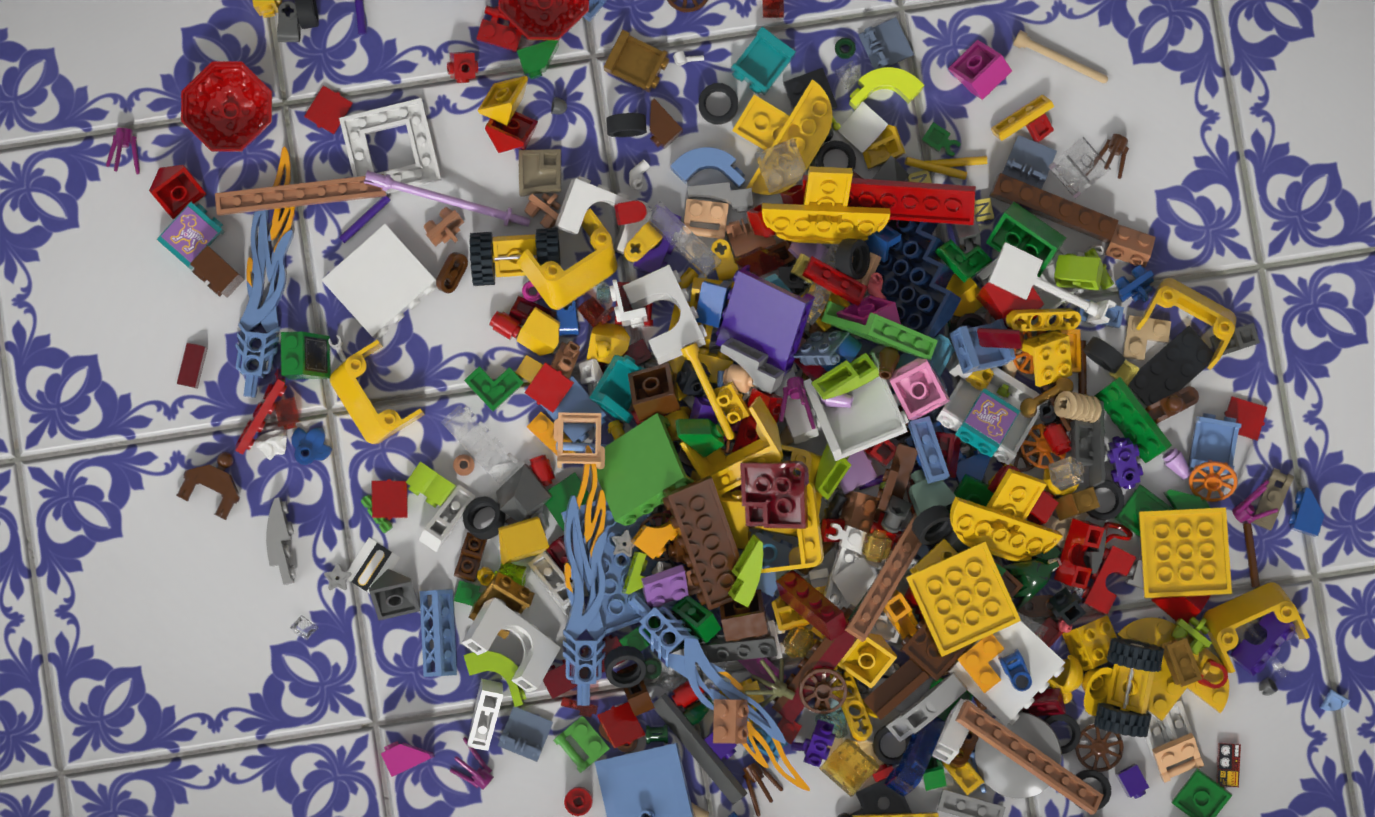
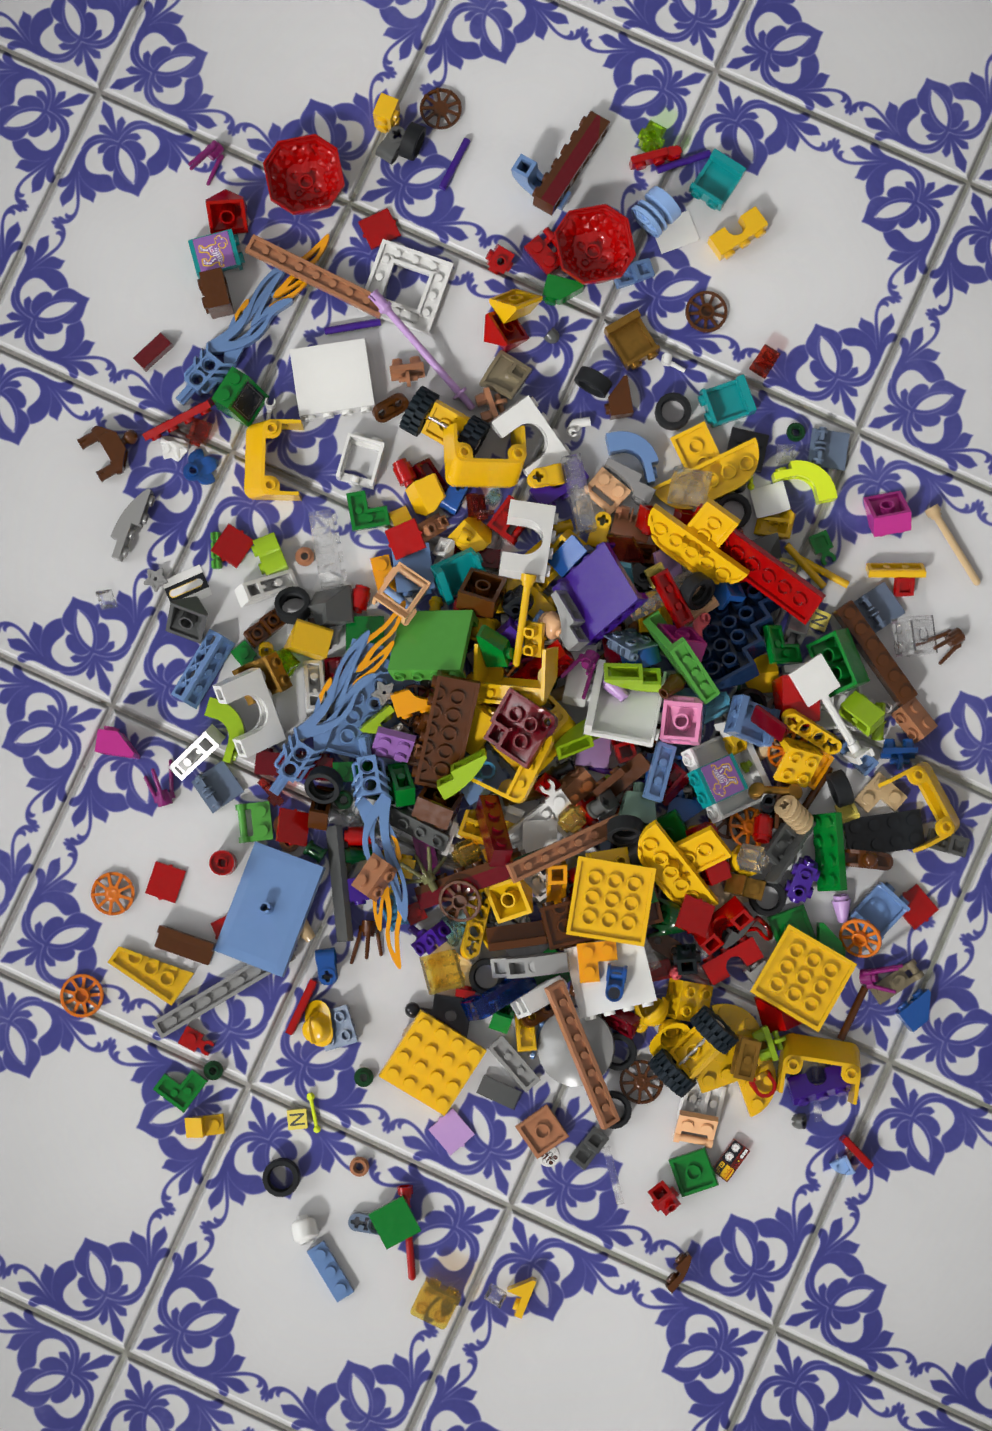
camera: 30 degrees right, 0 degrees up
dark pink plate [522,281,542,302] -> none
white bracket [609,279,647,328] -> none
red piece [614,201,647,225] -> none
dark purple brick [1115,764,1150,799] -> none
none -> white window [336,432,386,490]
none -> red piece [674,894,715,938]
none -> red tile [839,1134,874,1170]

